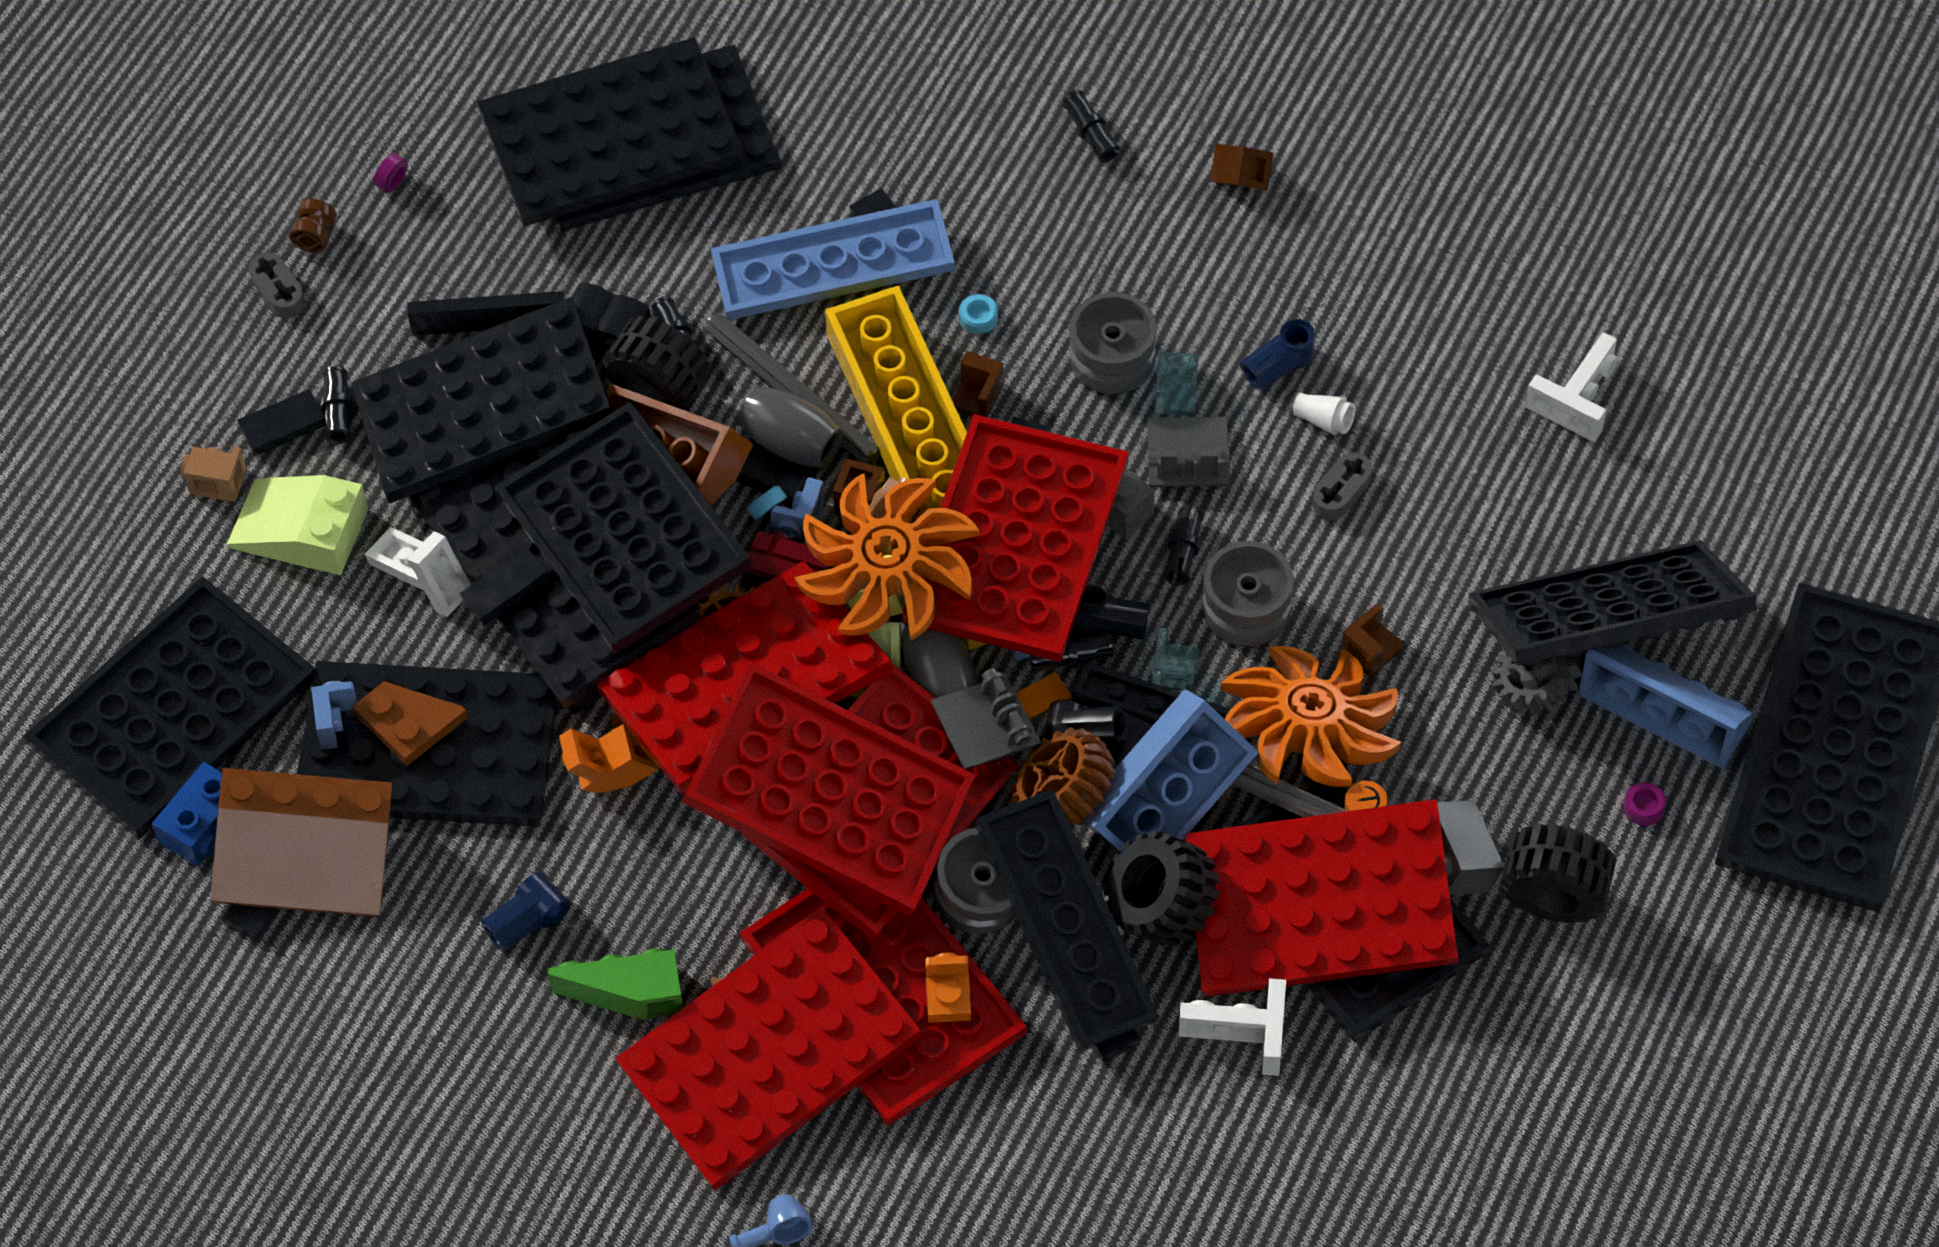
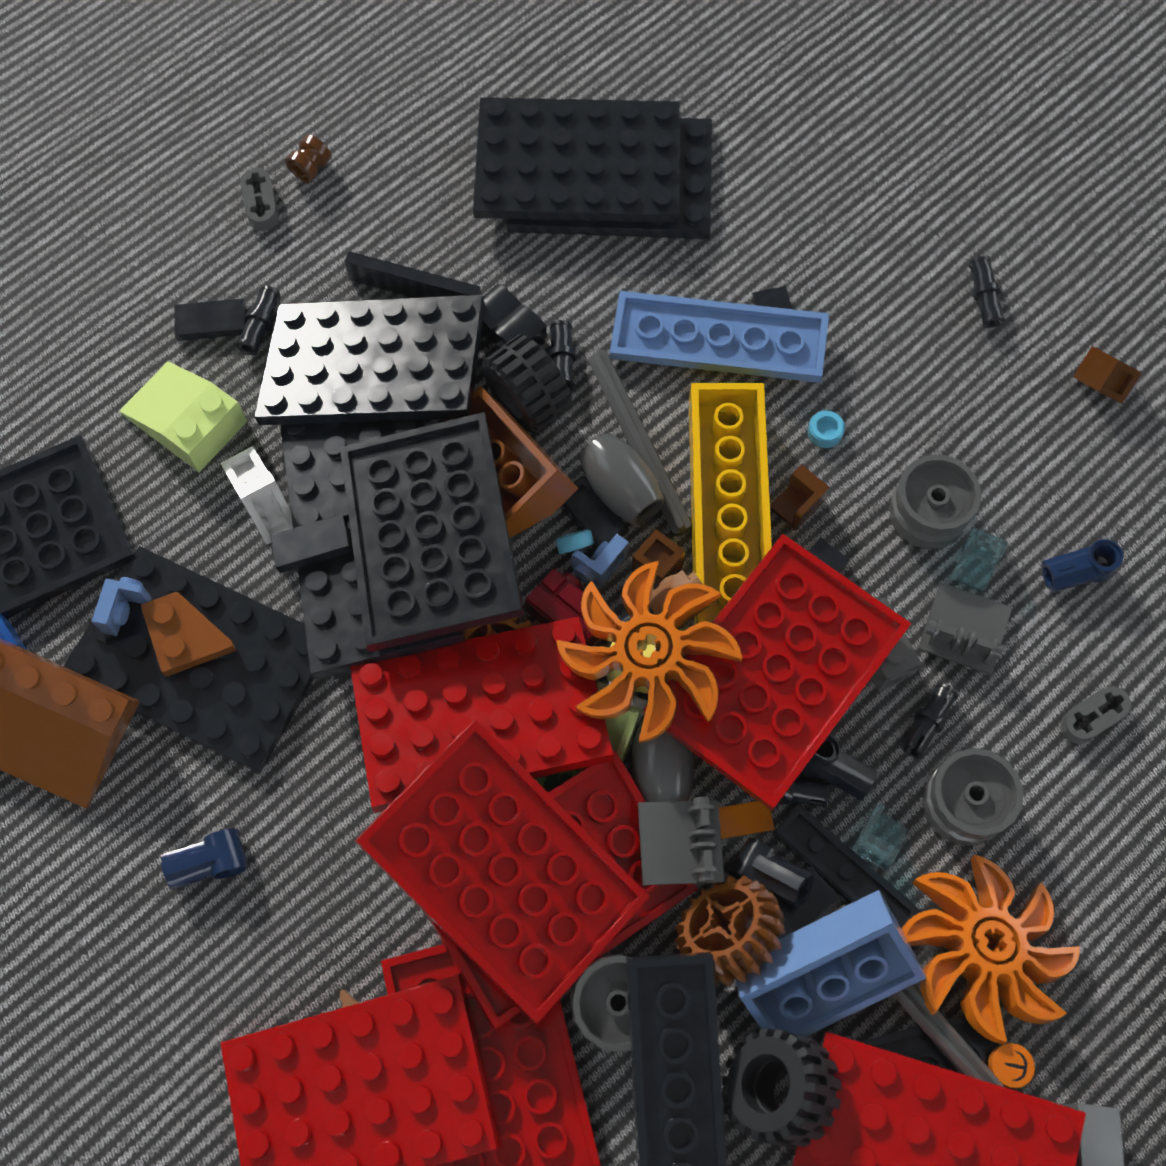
camera: 20 degrees right, 10 degrees up
medium nougat brick [181,447,247,502] -> none
magenta tile [373,153,408,193] -> none
bright green slope [548,948,683,1020] -> none
orange brick [559,724,658,793] -> none
orange bracket [925,953,971,1023] -> none
white cone [1293,393,1355,435] -> none
reddish brown panel [1341,604,1403,678] -> none

